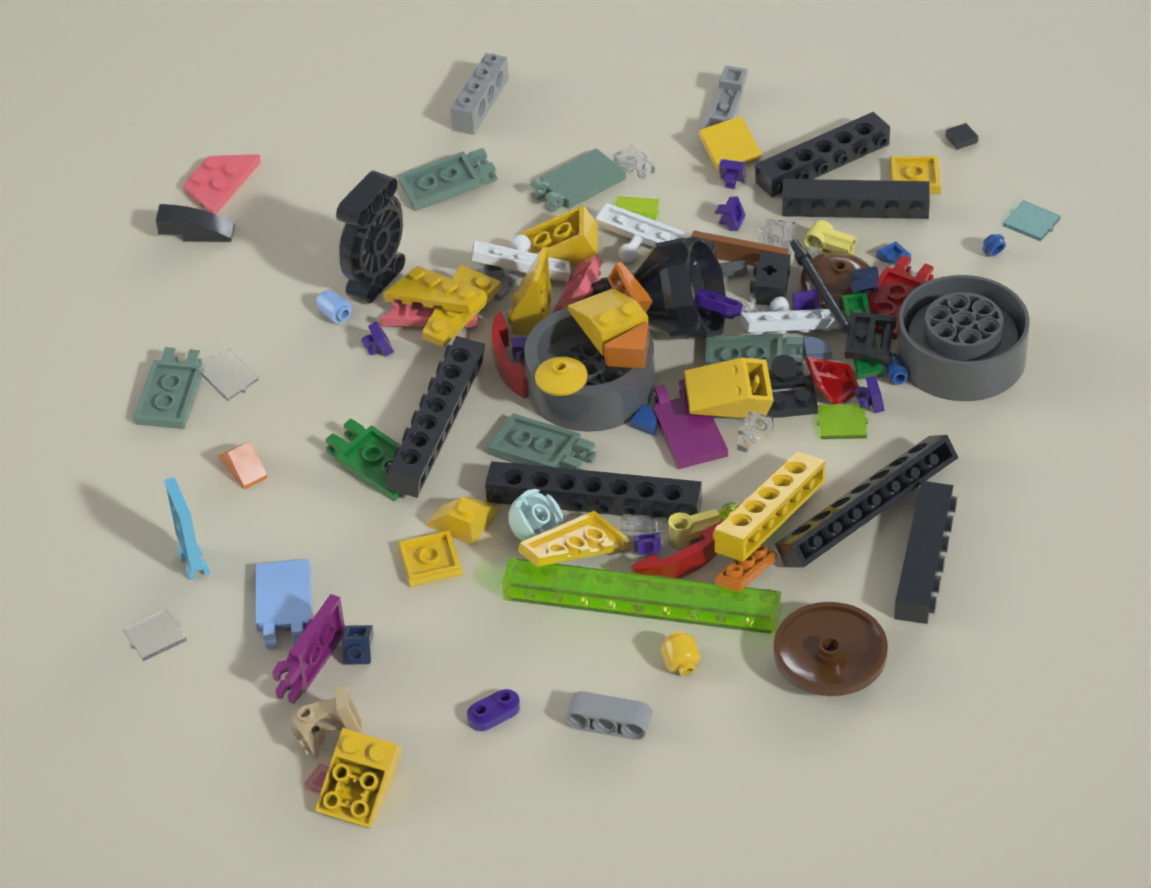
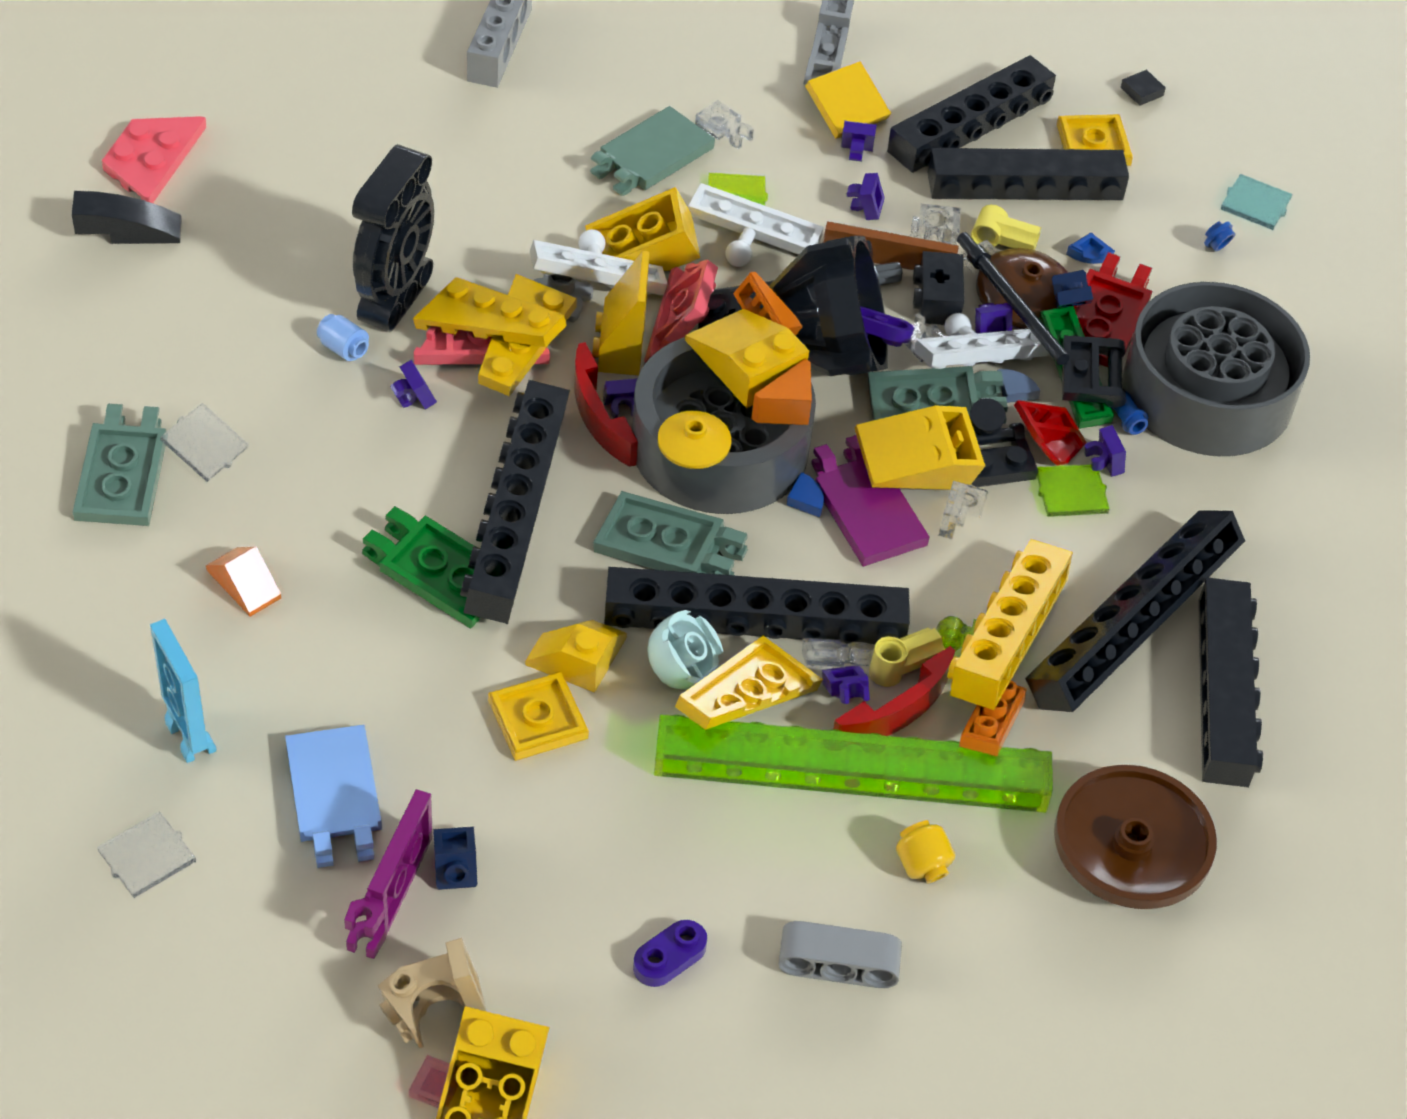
camera: 15 degrees left, 5 degrees up
sand green tile [398,148,498,211] -> none

